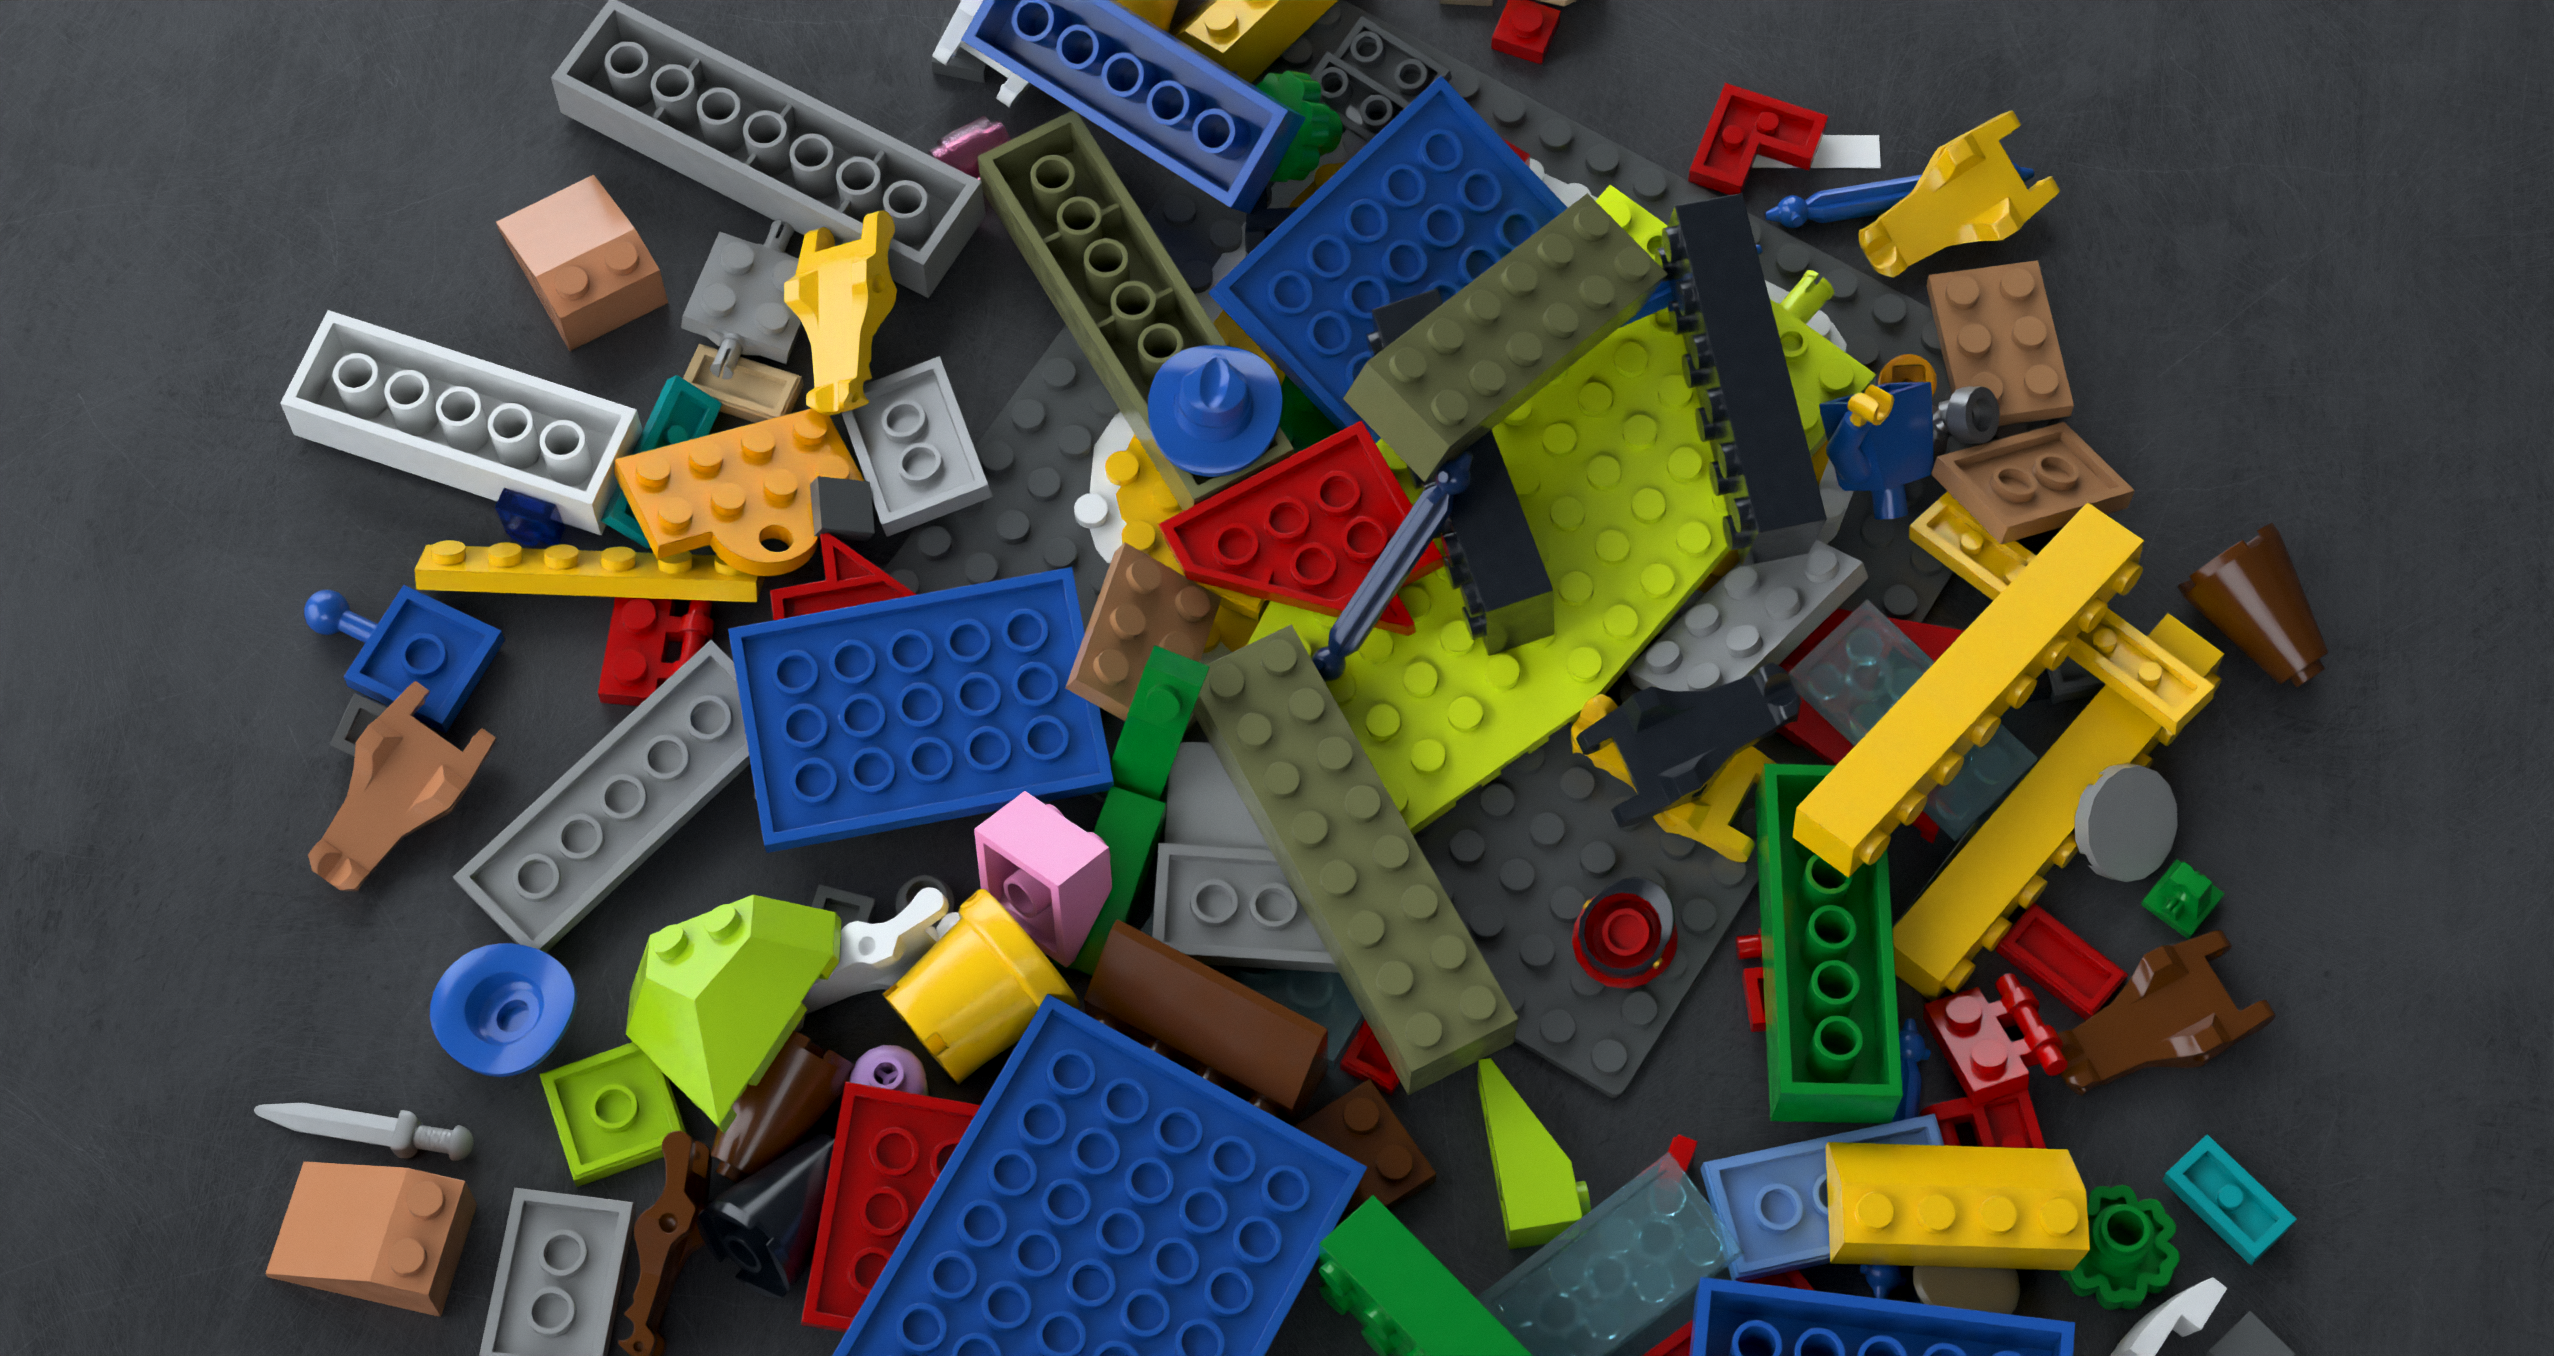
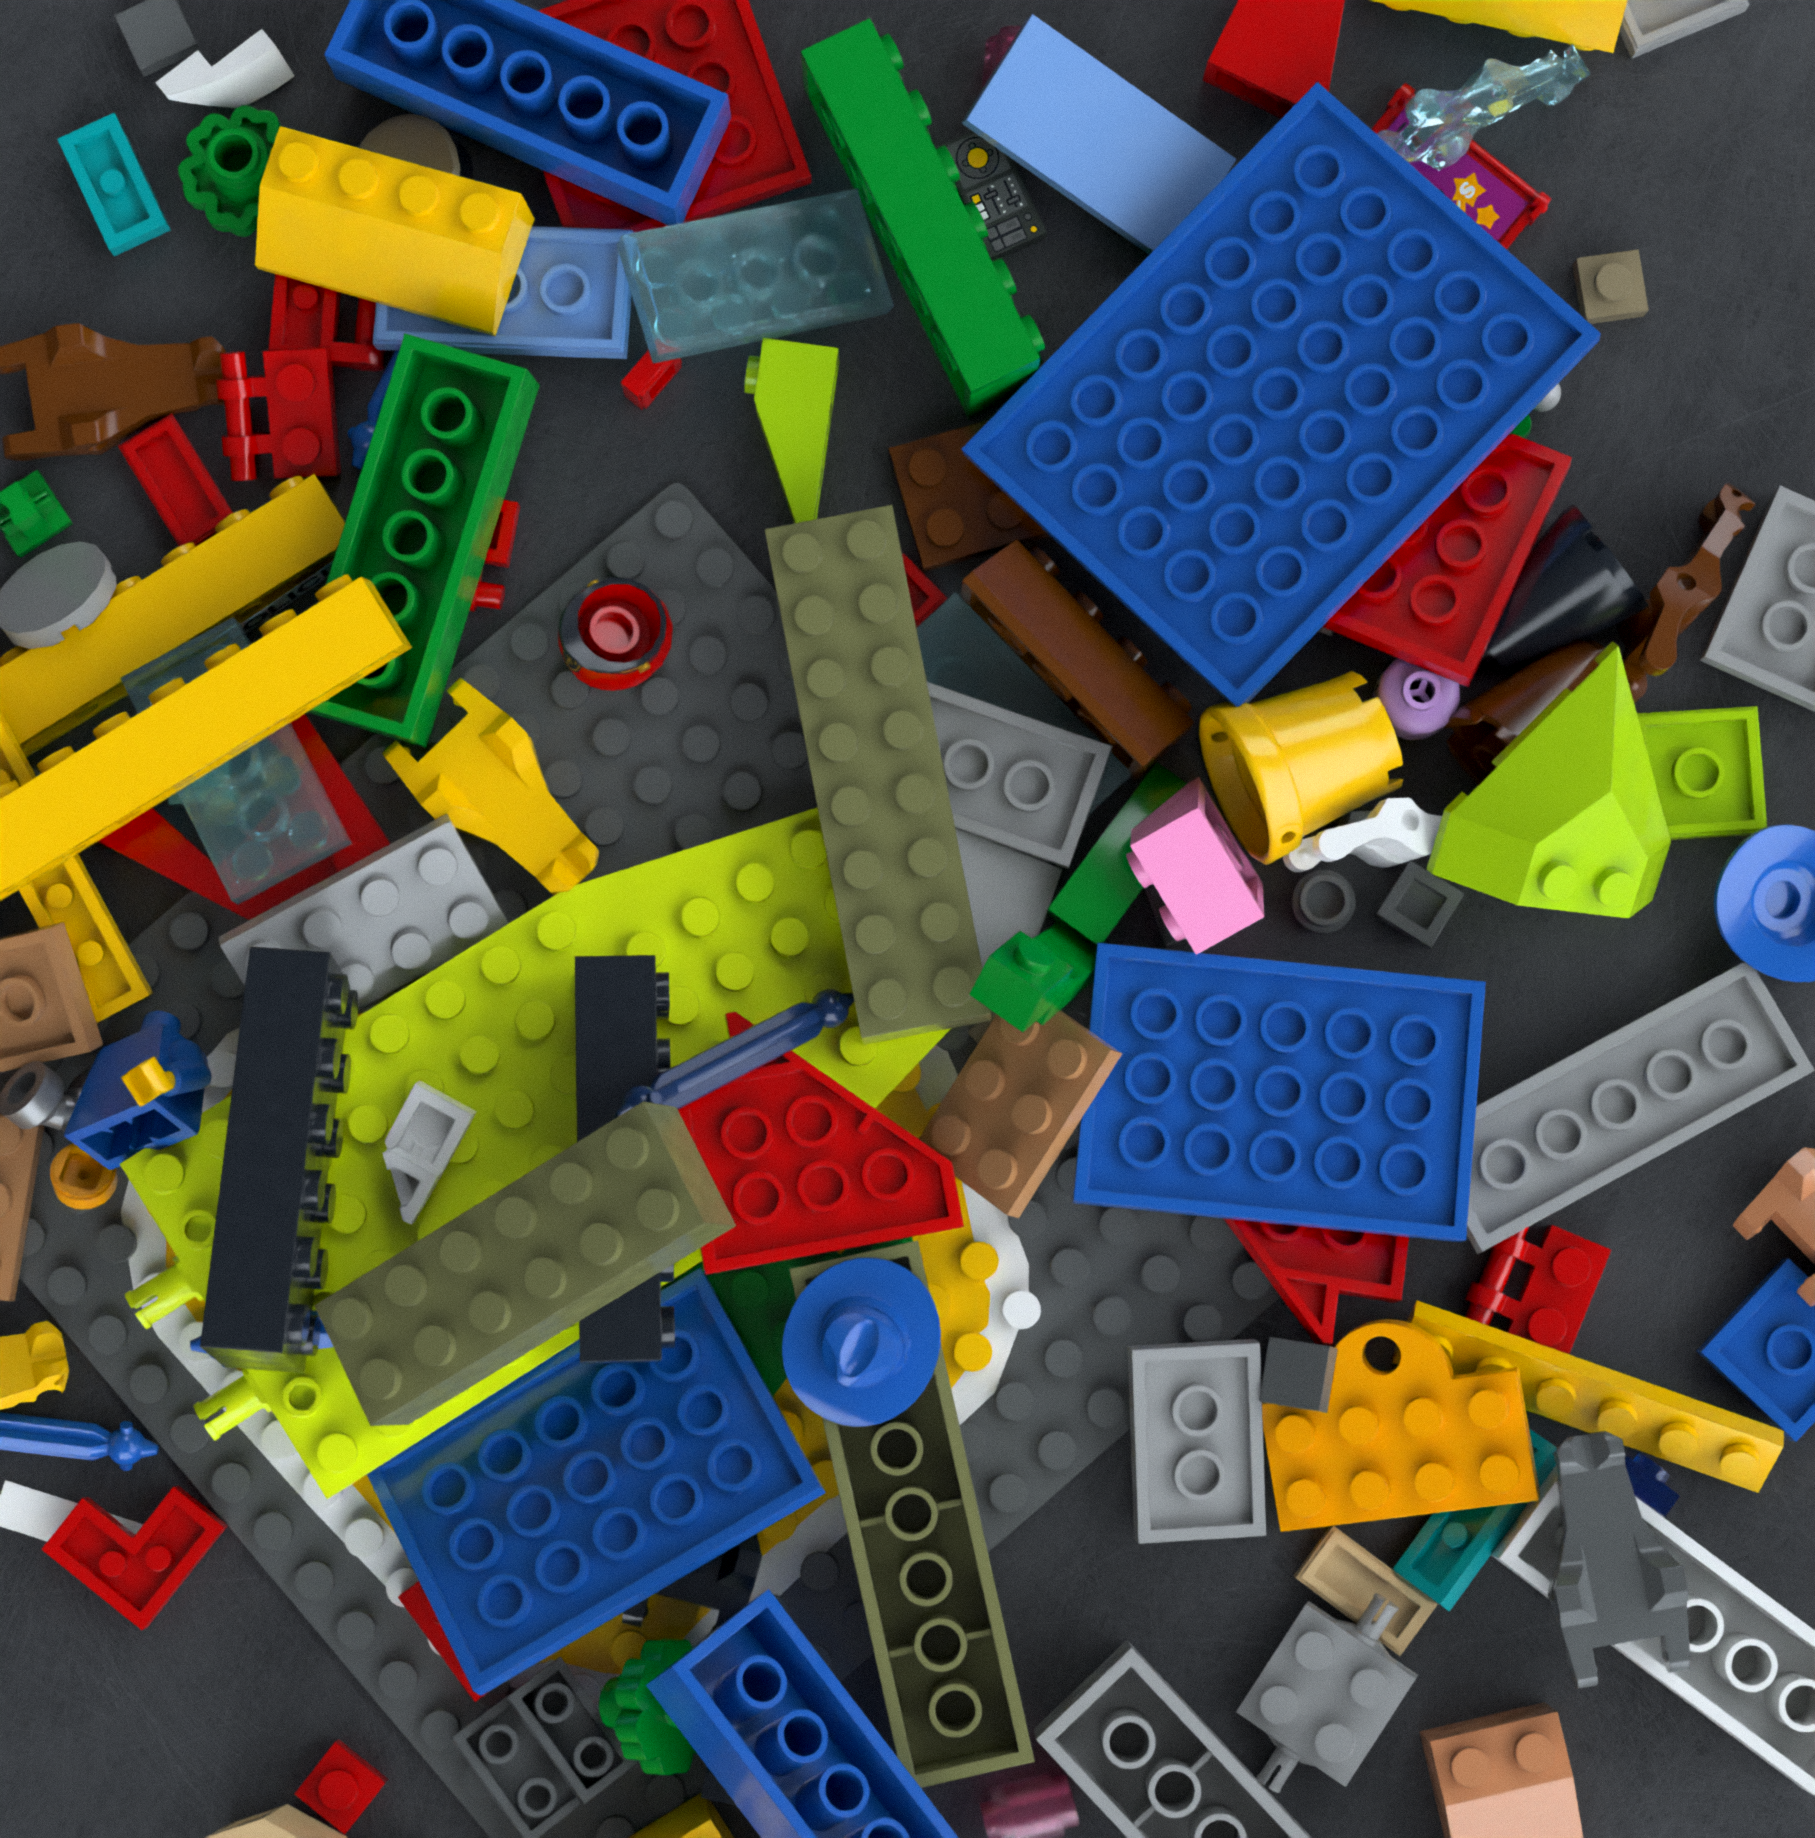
camera: 165 degrees left, 20 degrees up
yellow animal [784,210,897,416] -> none
black animal [1576,662,1801,828] -> none
none -> white slope [382,1080,477,1225]
none -> dark grey animal [1547,1431,1691,1689]

